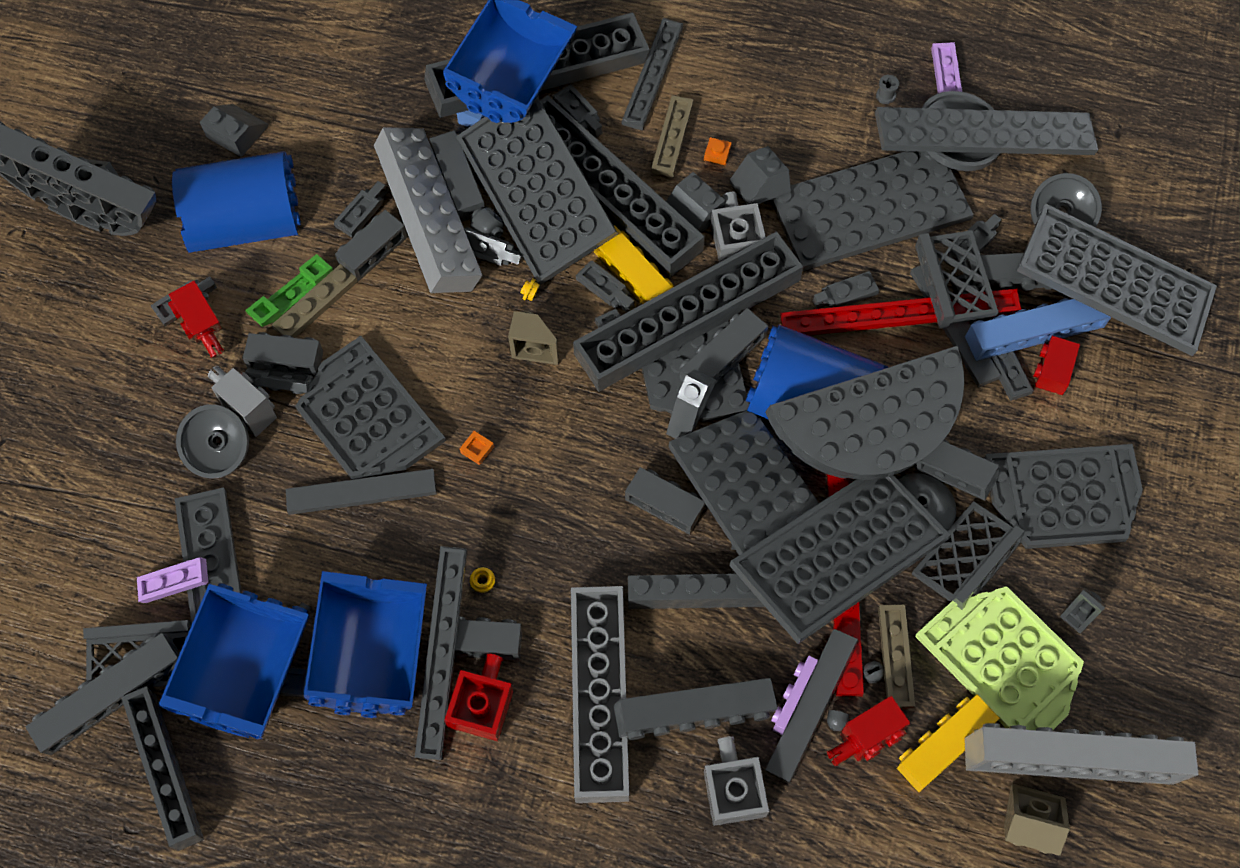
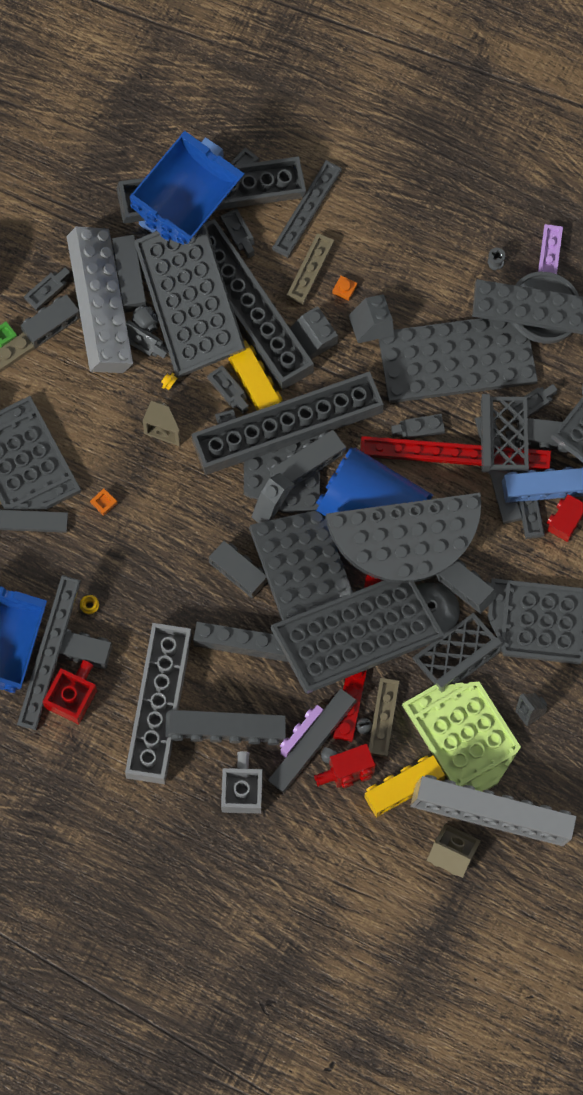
camera: 10 degrees right, 5 degrees up
light grey brick [711,192,765,262] -> none

